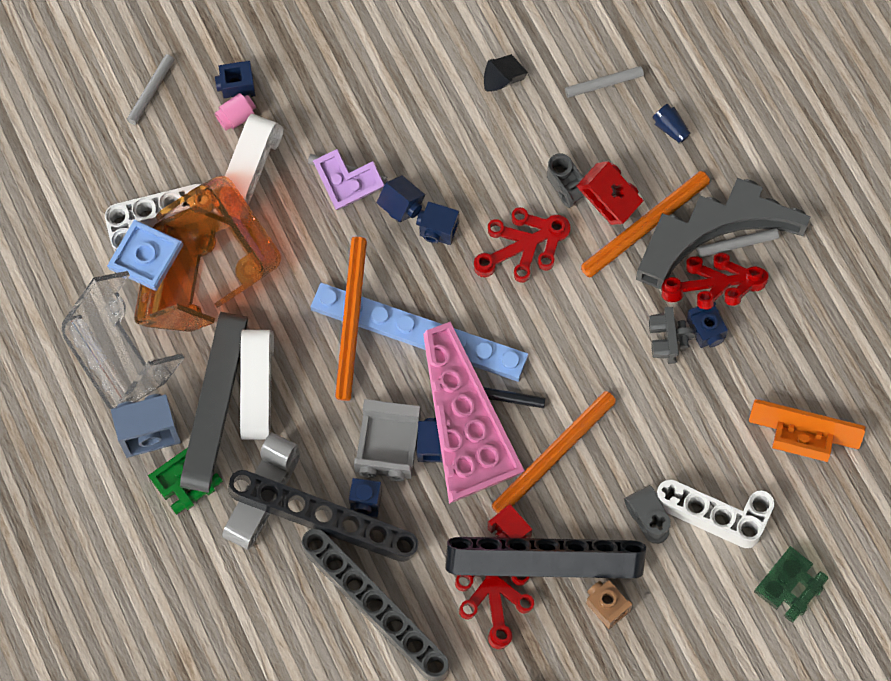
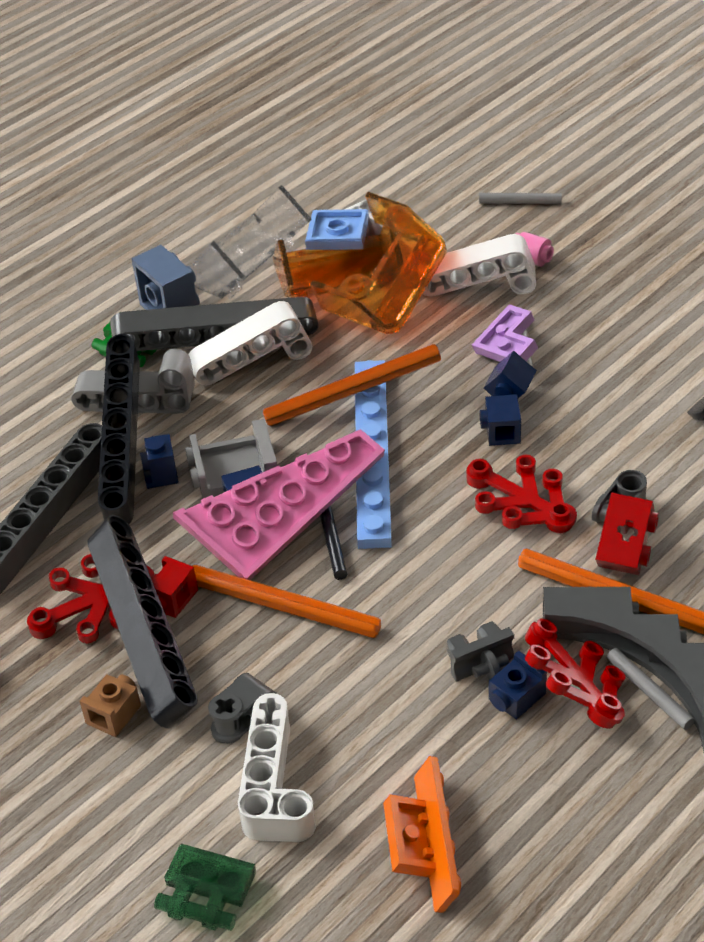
camera: 70 degrees right, 25 degrees down
dark blue brick [215,61,256,98] -> none

